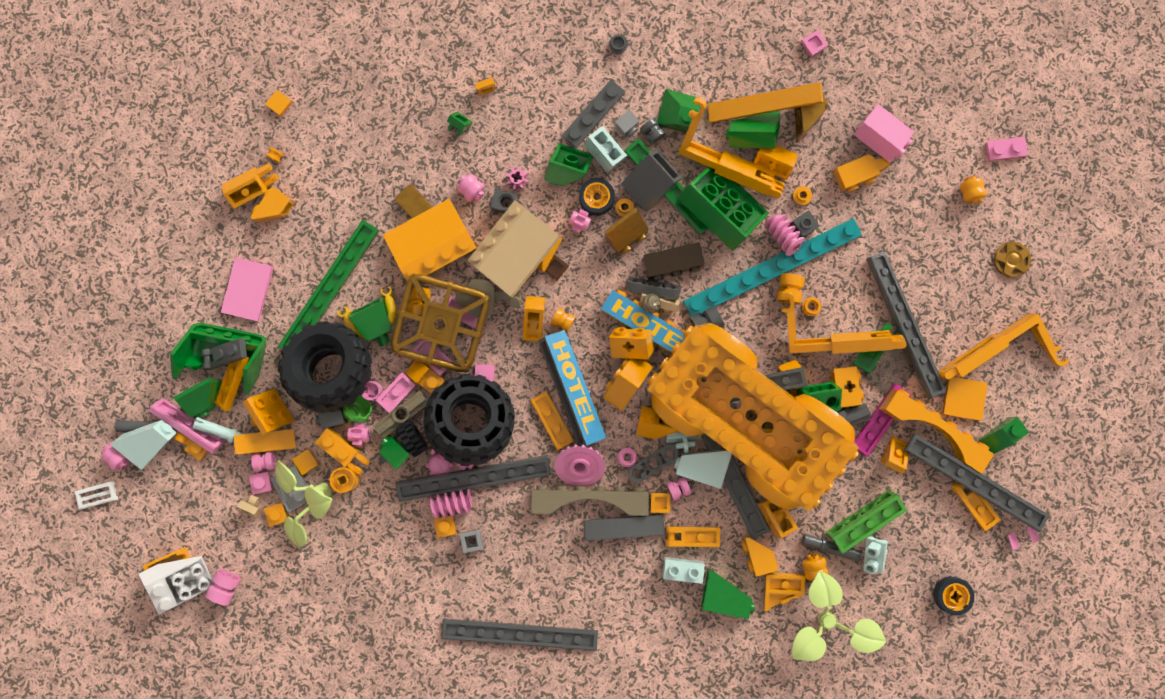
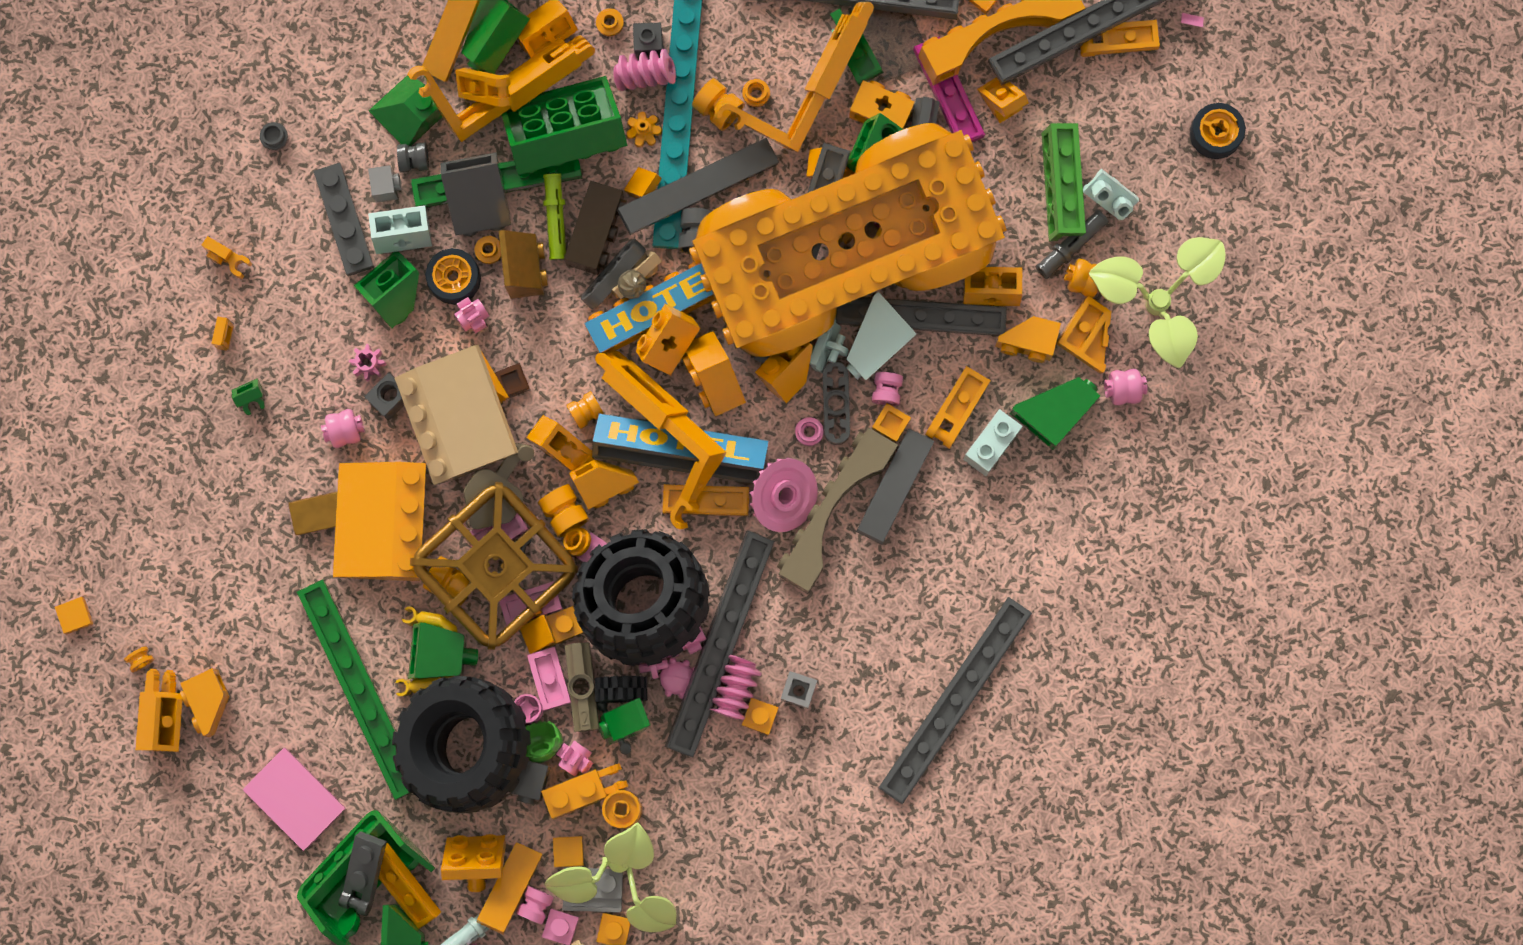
camera: 60 degrees left, 5 degrees down
none -> light orange plate [201,236,252,279]
none -> light orange plate [455,68,513,107]
none -> light orange wheel [538,484,590,538]
none -> lime pin [543,174,566,260]
none -> light orange plate [563,528,591,556]
none -> light orange slope [569,459,639,510]
none -> light orange hinge [595,351,727,529]
none -> dark grey tile [617,137,779,235]
none -> light orange tile [624,167,662,198]
none -> light orange plant [626,111,663,148]
none -> bright pink piece [1104,369,1147,405]

